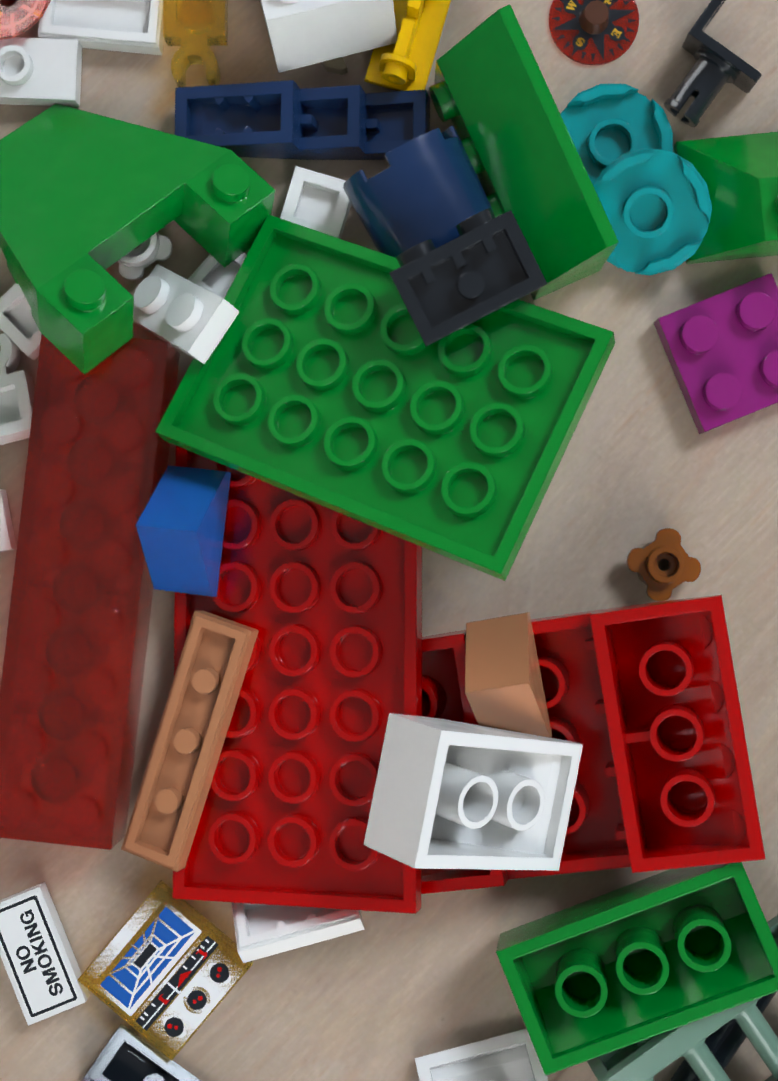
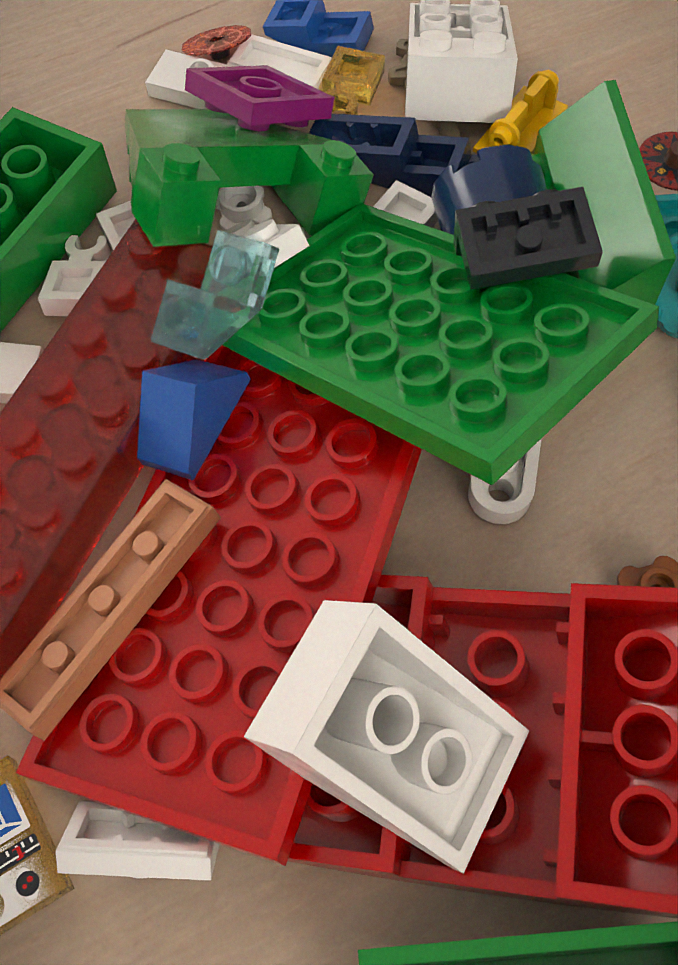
camera: 15 degrees right, 25 degrees down
nougat slope [465,612,552,738] -> none
none -> clear light blue slope [150,230,279,360]
none -> magenta plate [185,65,335,131]

